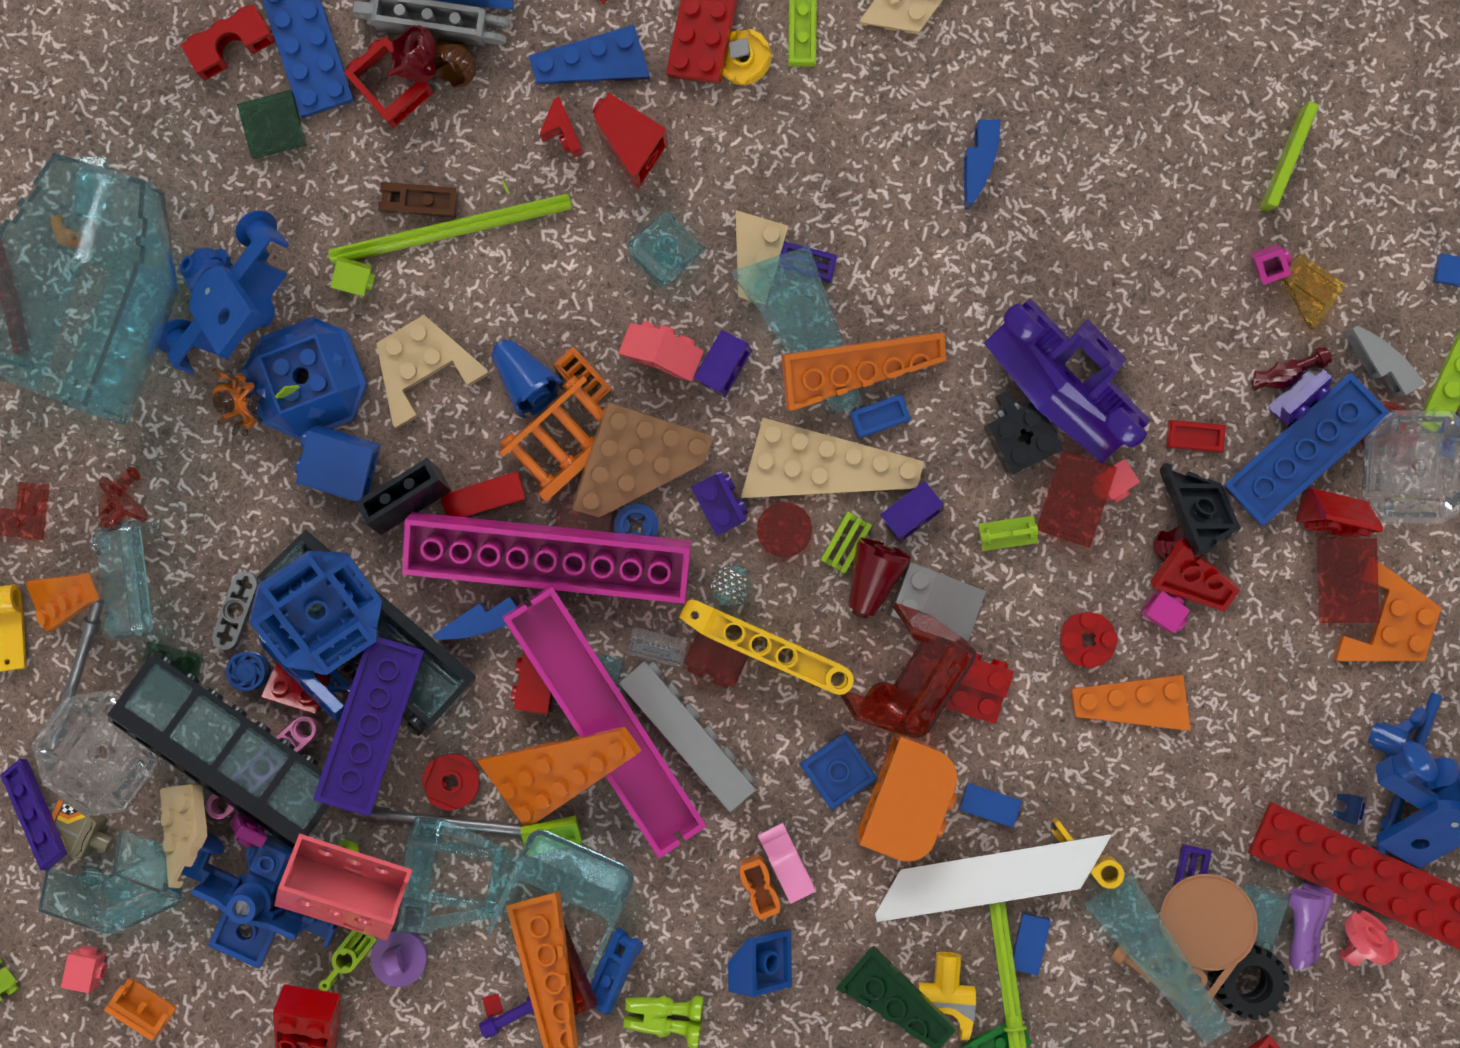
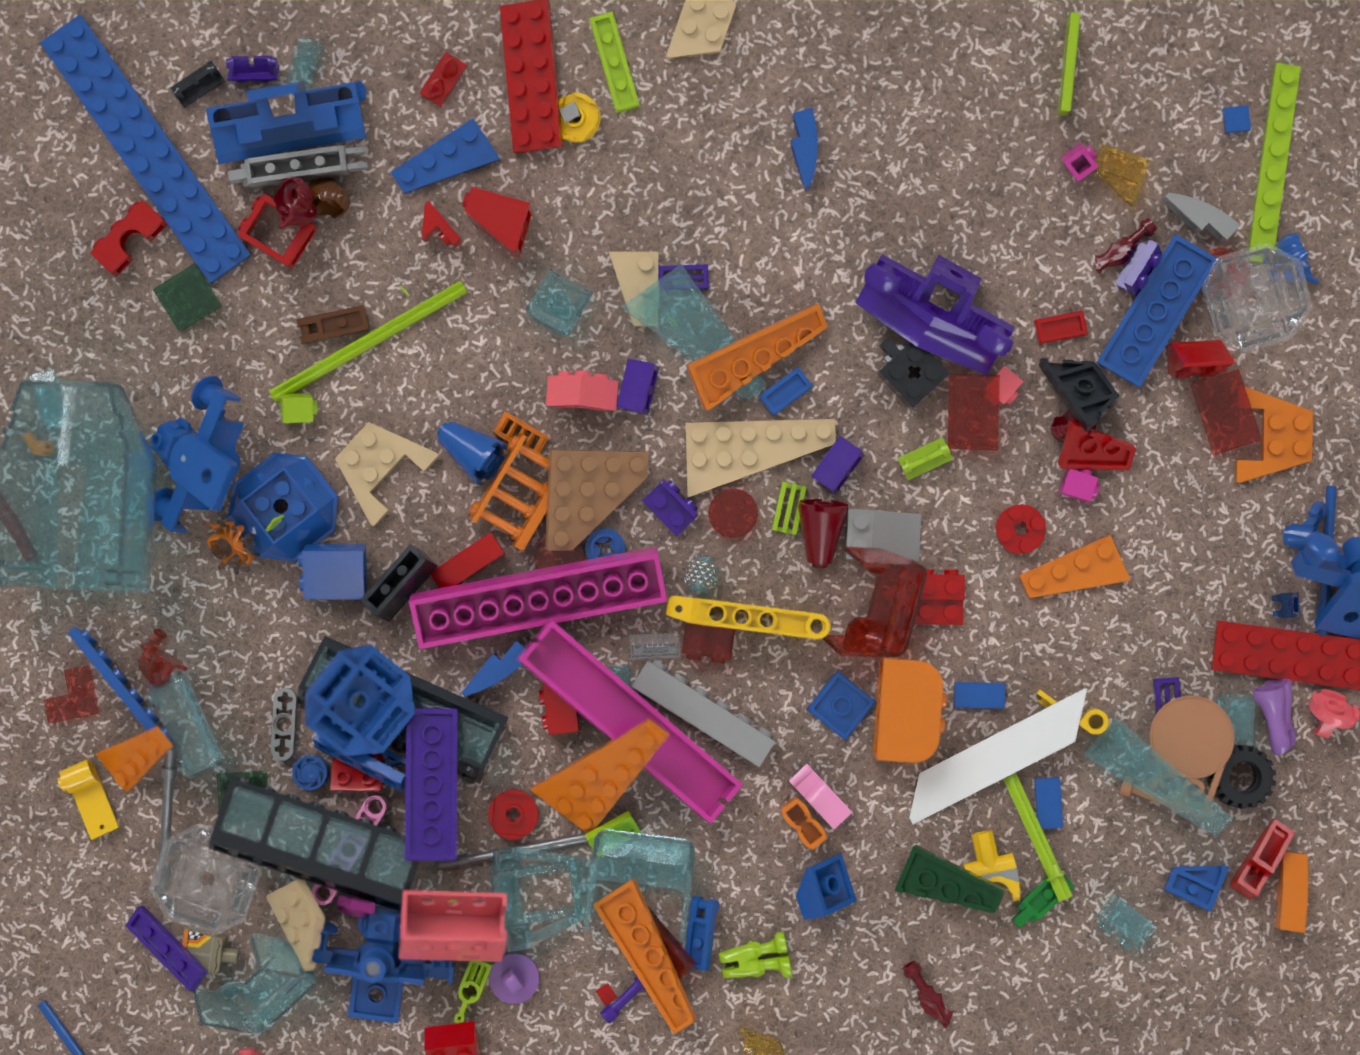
camera: 15 degrees left, 0 degrees up
none -> blue plate [68,627,176,747]

